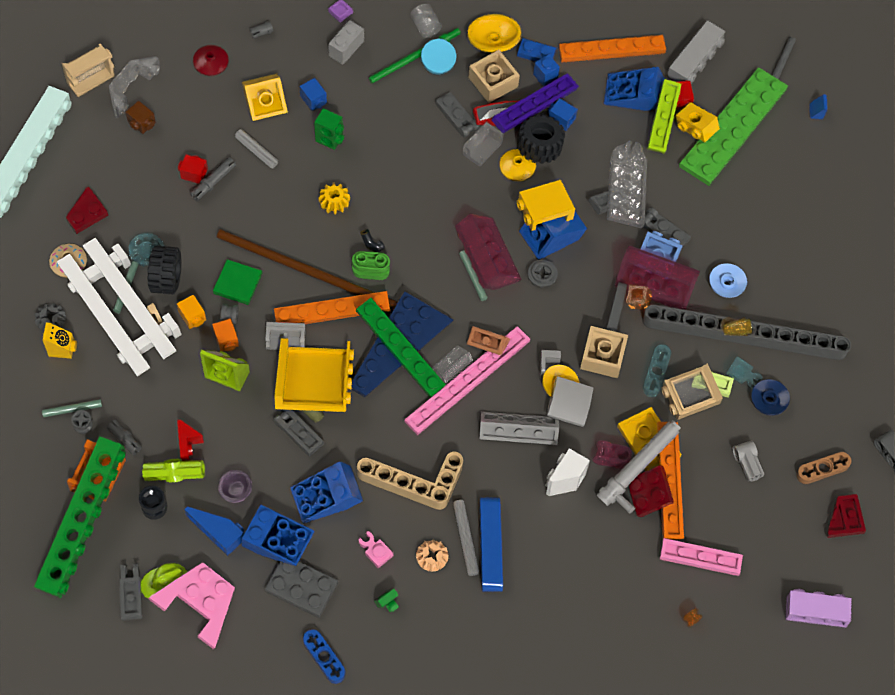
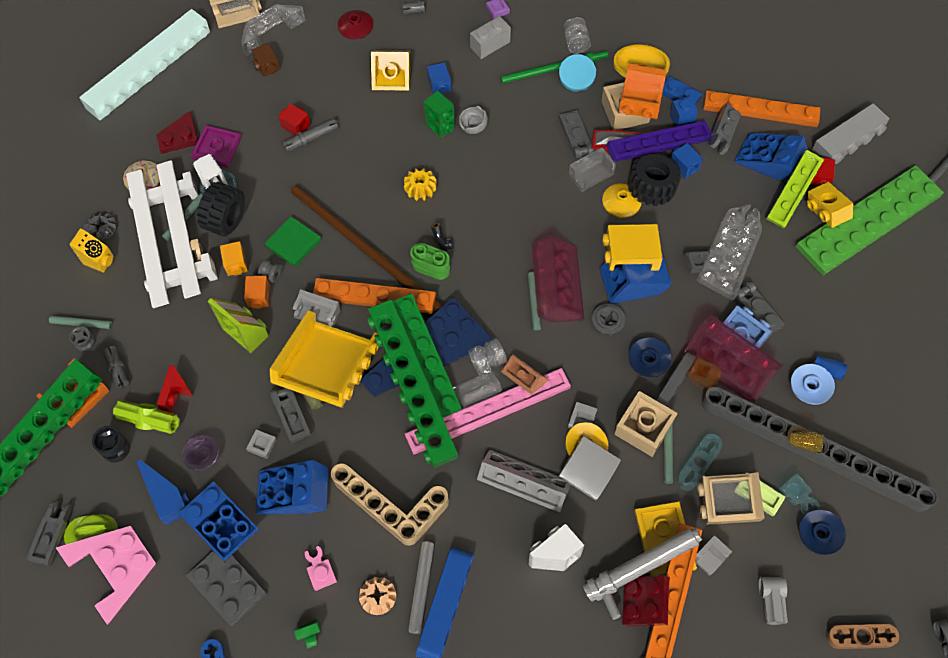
camera: 25 degrees right, 0 degrees up
light grey axle [235,129,278,168] -> none
clear pink piece [593,441,632,469] -> none
none -> magenta tile [191,125,242,168]
none -> white brick [193,154,228,189]
none -> light grey plate [246,430,277,459]
none -> green brick [367,299,458,468]
none -> light grey hair [459,106,488,134]
none -> clear wheel [468,338,507,375]
none -> orange panel [619,64,667,119]
none -> dark blue dish [628,338,671,377]
none -> sand green bar [664,425,673,484]
none -> light grey panel [695,535,732,575]
none -> dark grey hinge [709,103,741,155]
none -> blue cone [814,355,848,381]

